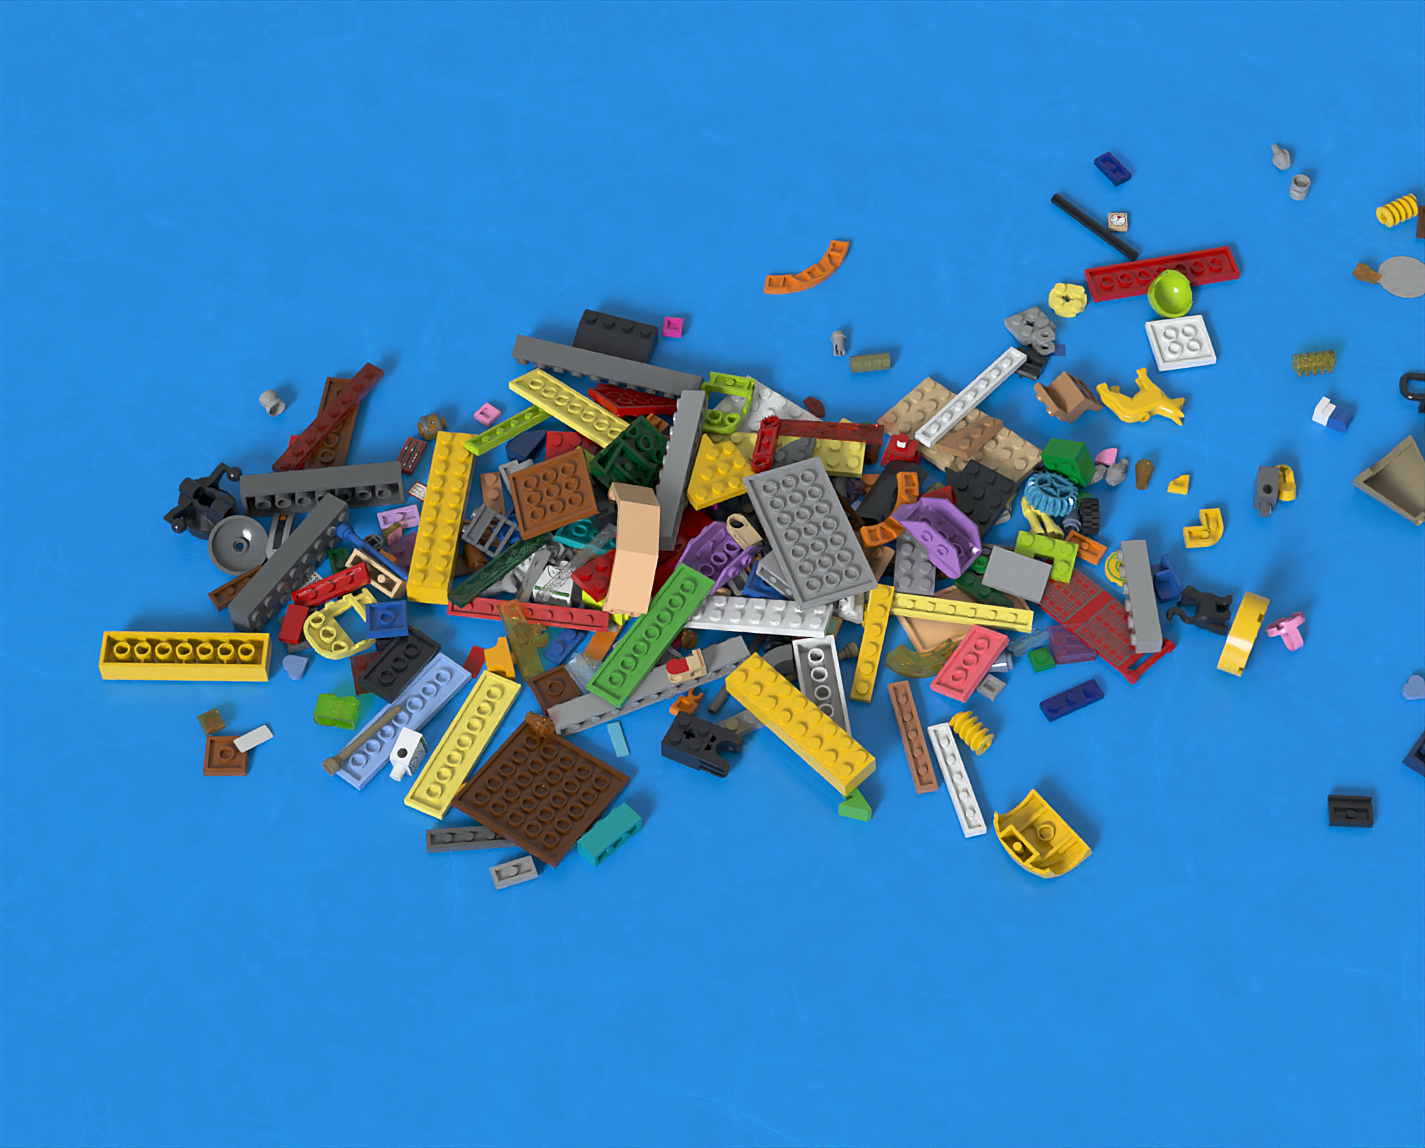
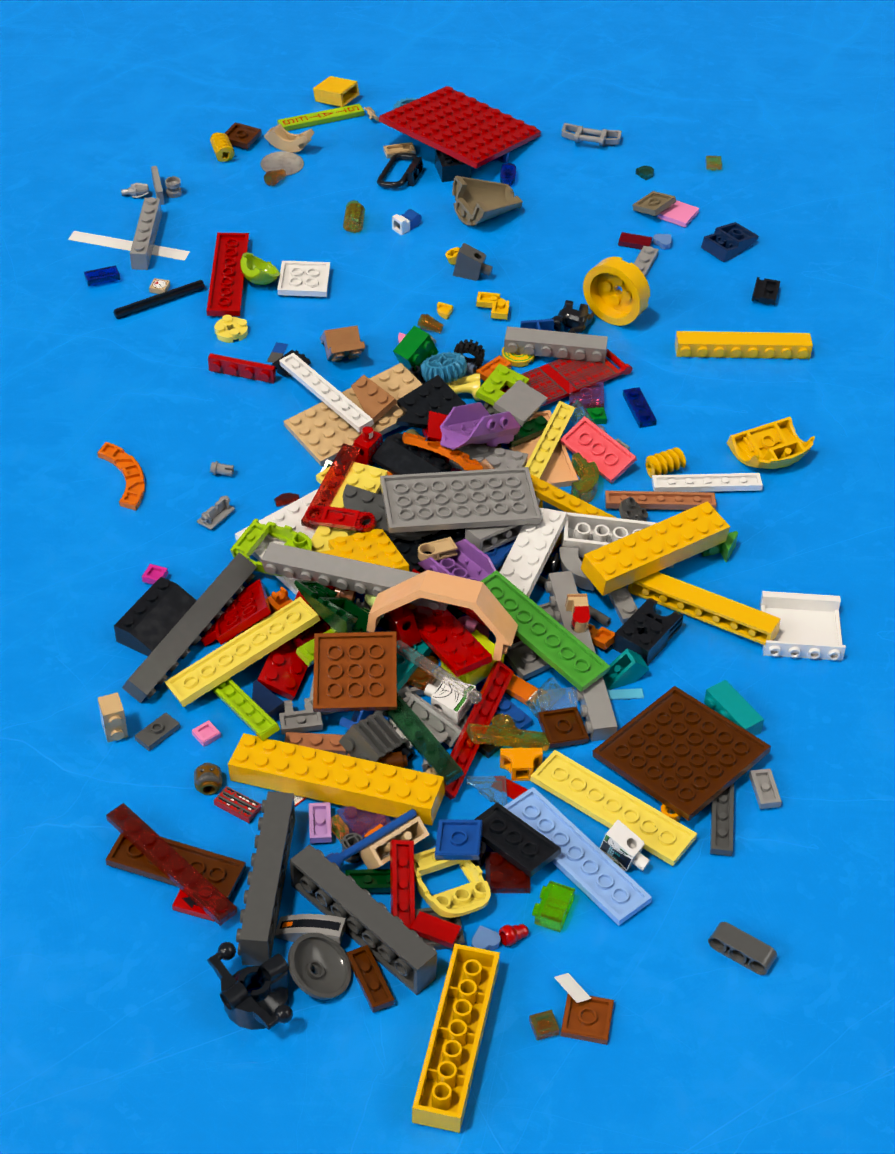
camera: 80 degrees left, 10 degrees down
light grey wheel [259,389,285,417] -> none
dark tan piece [322,705,402,776] -> none
clear orange cone [524,711,555,738] -> none
olive axle [849,352,890,373] -> none
light grey plate [1004,306,1057,356] -> none
yellow animal [1096,367,1186,426] -> none
none -> white sticker [68,231,190,261]
none -> tan brick [98,692,128,742]
none -> light grey brick [130,197,162,270]
none -> dark grey plate [135,713,180,751]
none -> light grey tile [151,166,164,205]
none -> light grey hinge [197,496,235,530]
none -> red plate [208,353,276,384]
none -> clear light blue tile [467,776,507,806]
none -> red piece [499,924,529,946]
none -> teal slope [603,648,649,690]
none -> dark red tile [618,232,652,250]
none -> dark grey plate [619,497,648,521]
none -> yellow brick [628,572,781,645]
none -> light grey plate [634,246,659,277]
none -> yellow brick [675,331,813,359]
none -> dark grey beam [708,922,777,975]
none -> white panel [760,591,846,661]

